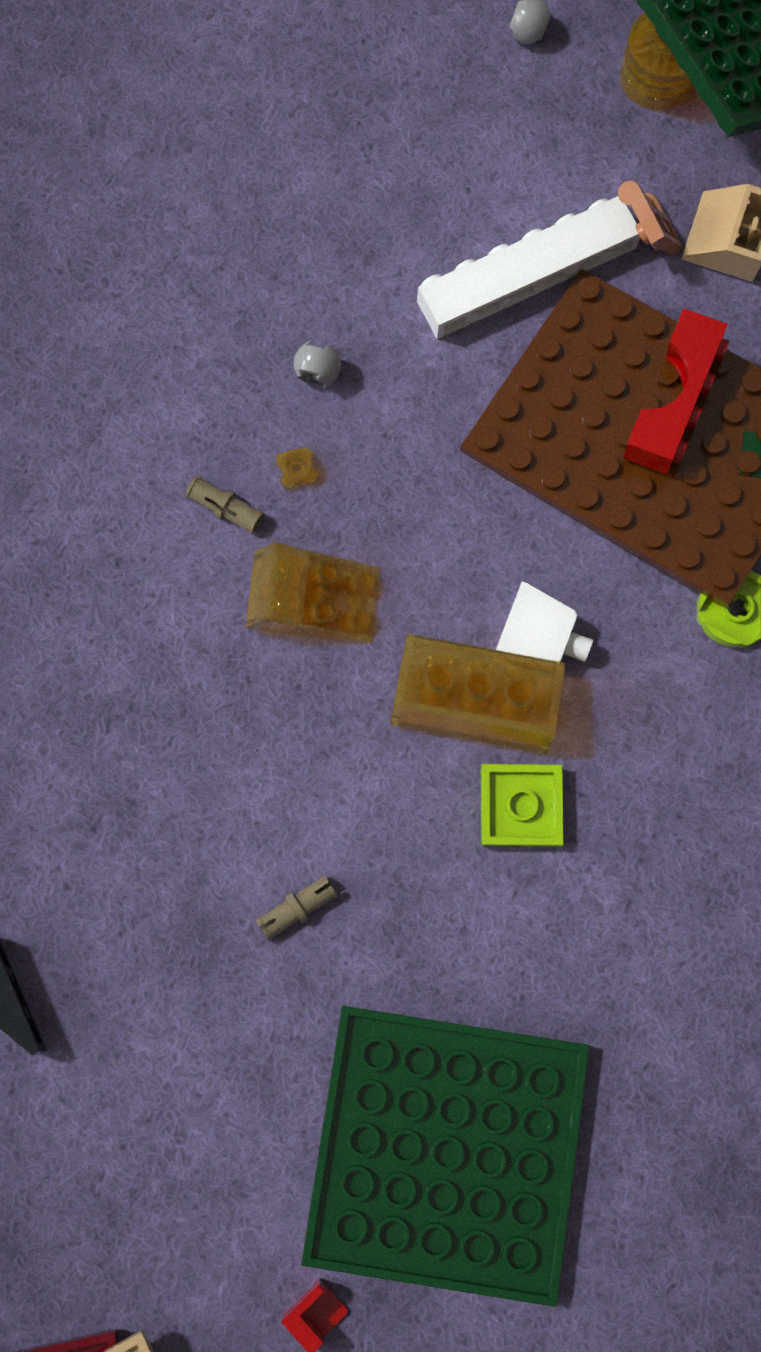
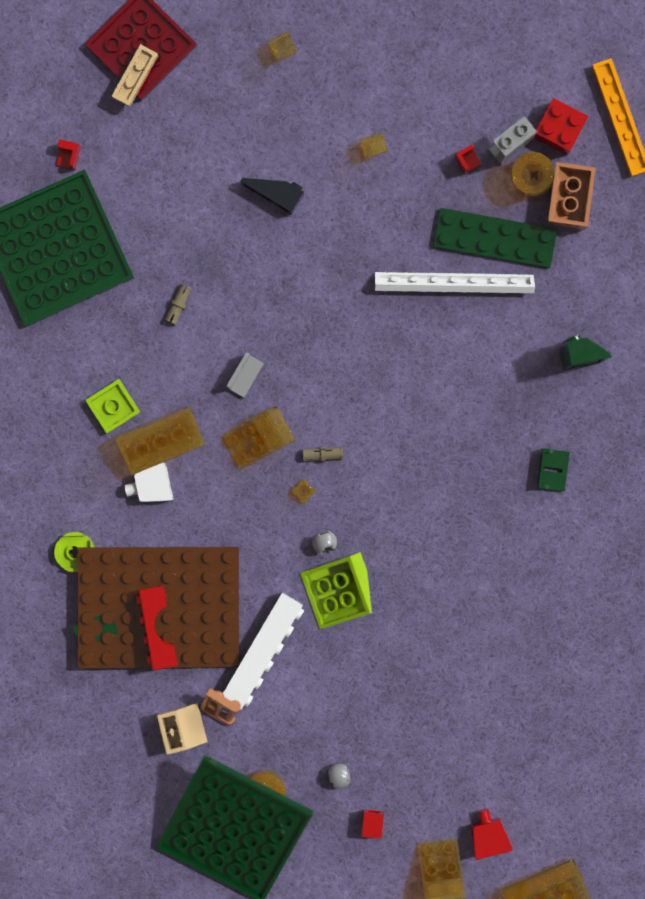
camera: 145 degrees right, 10 degrees up
none -> light grey panel [226,352,264,398]
none -> lime slope [300,552,372,629]

